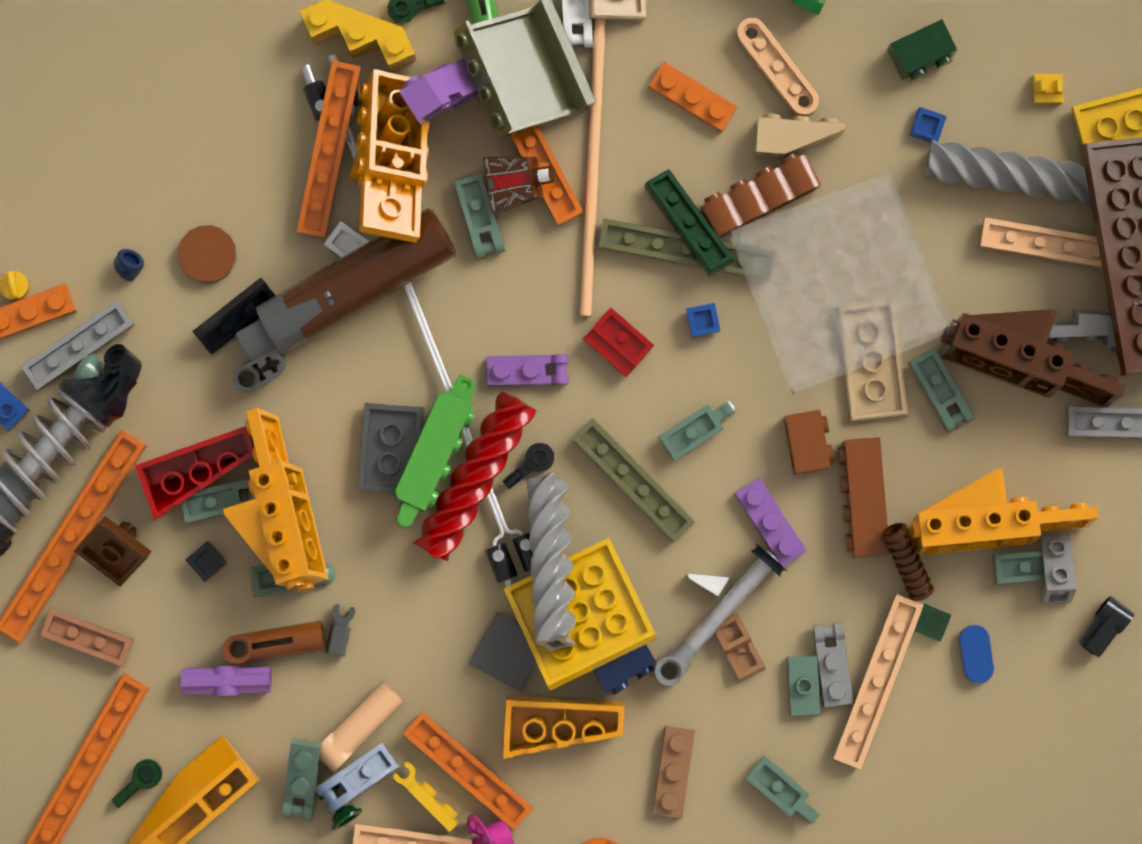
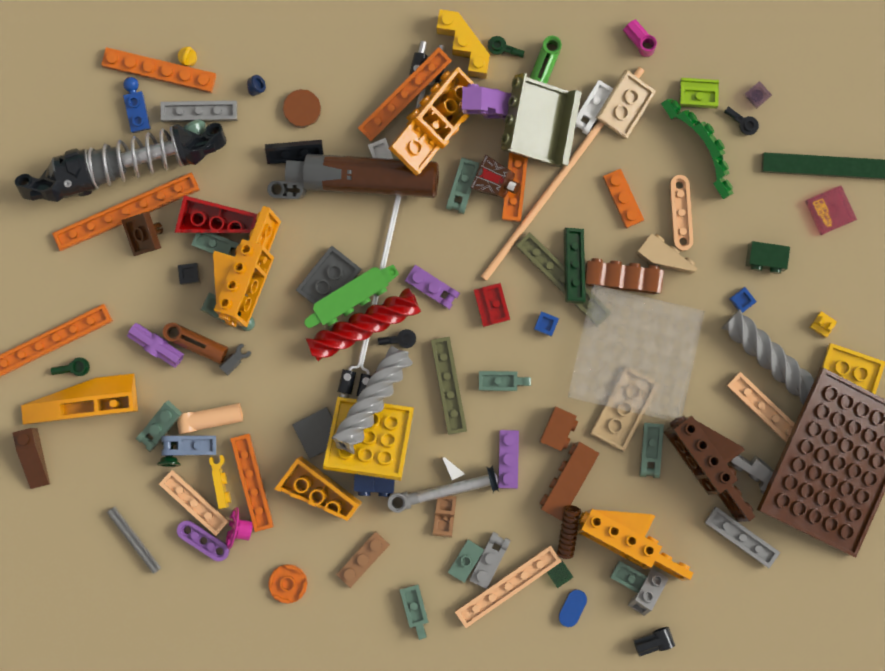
camera: 40 degrees right, 0 degrees up
nougat plate [40,608,134,667] -> none

